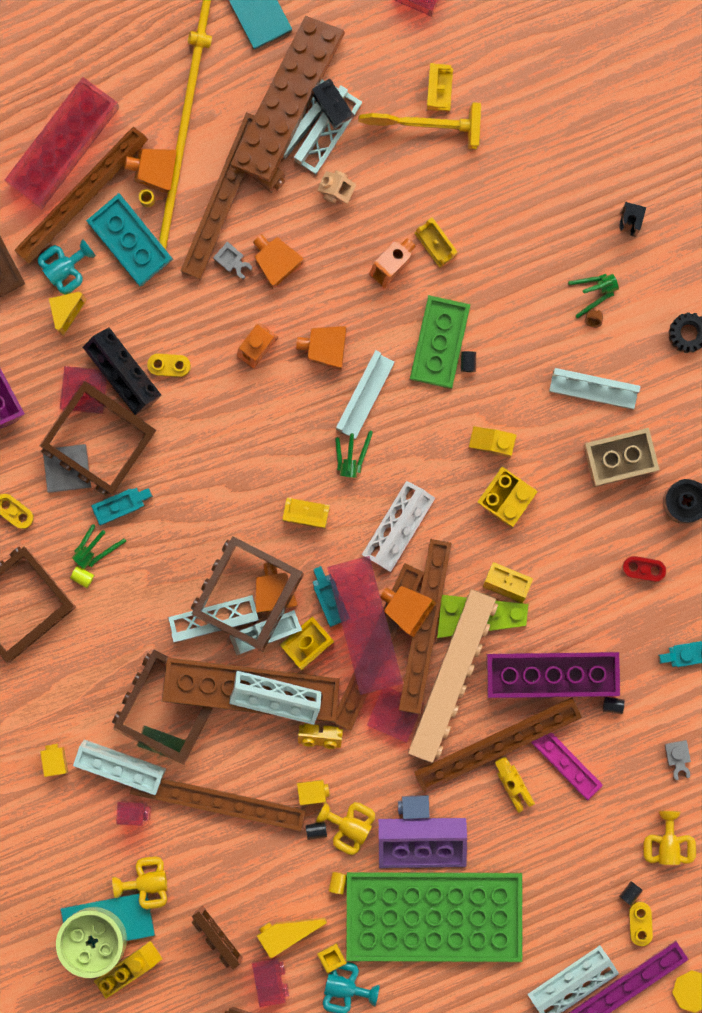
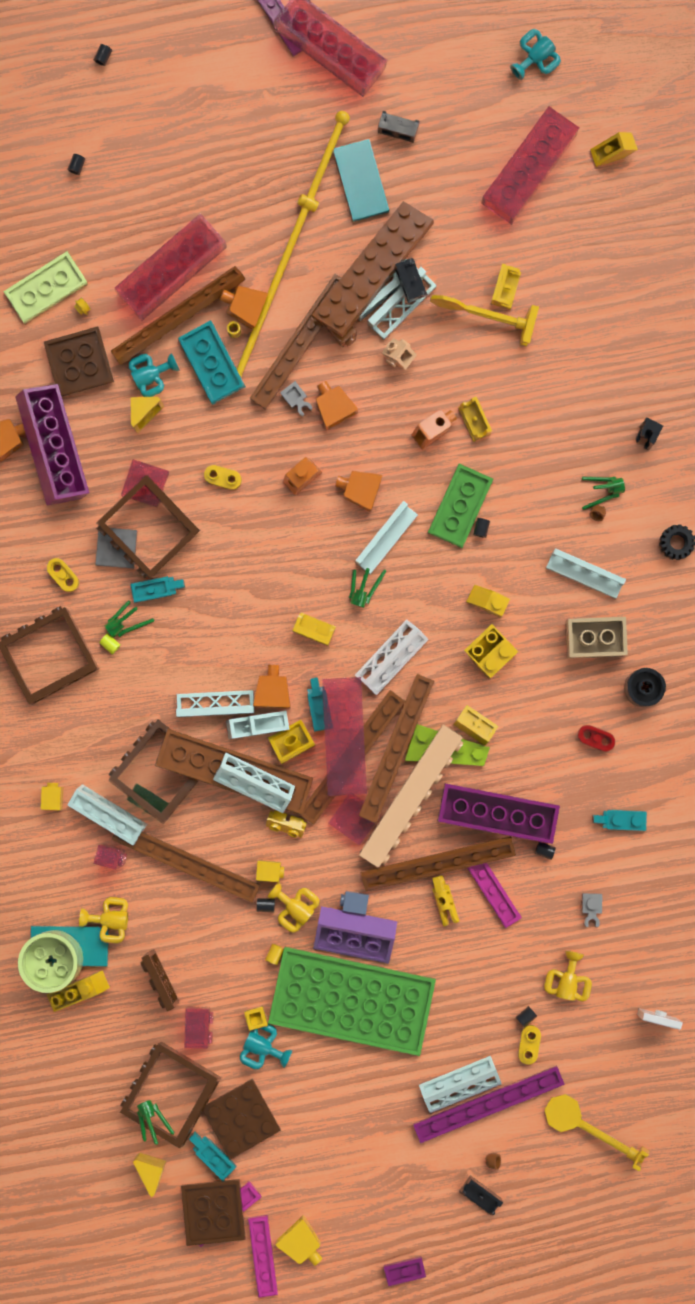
camera: 10 degrees right, 0 degrees up
black brick [82,327,162,415] -> none
reddish brown window [191,536,304,652] -> none
yellow slope [257,918,327,958] -> none
orange torso [380,586,436,638] -> none

